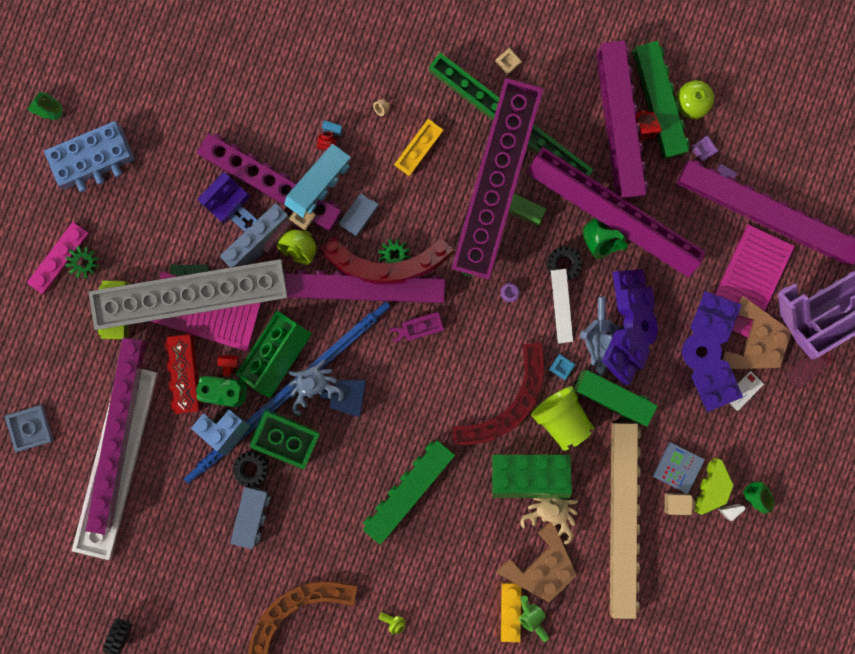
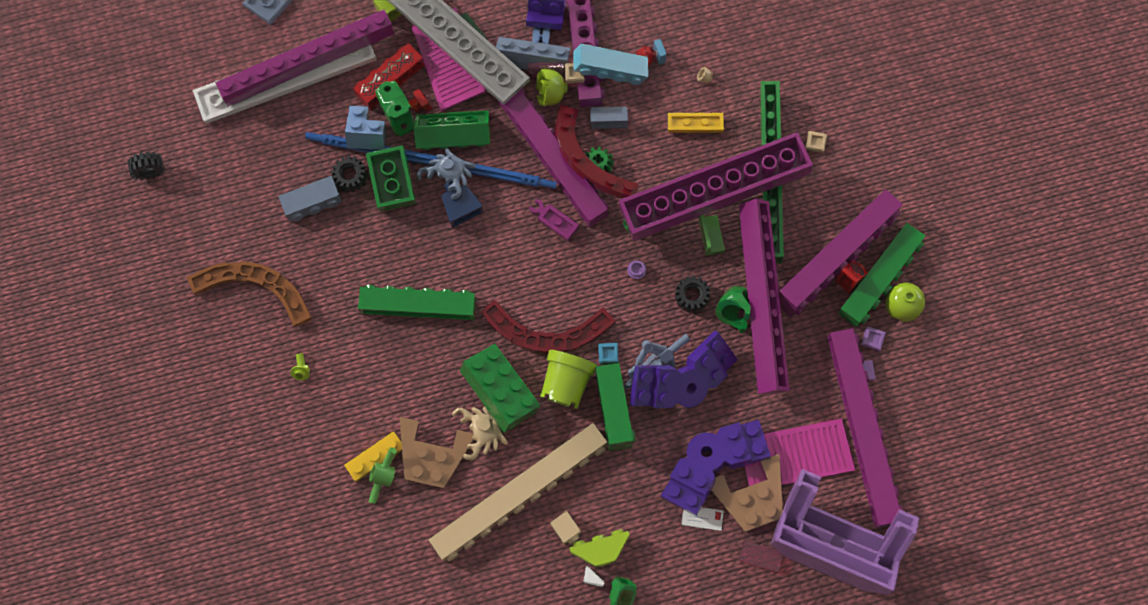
camera: 60 degrees right, 15 degrees down
white sticker [551,269,573,343] -> none
sand blue tile [652,442,704,494] -> none

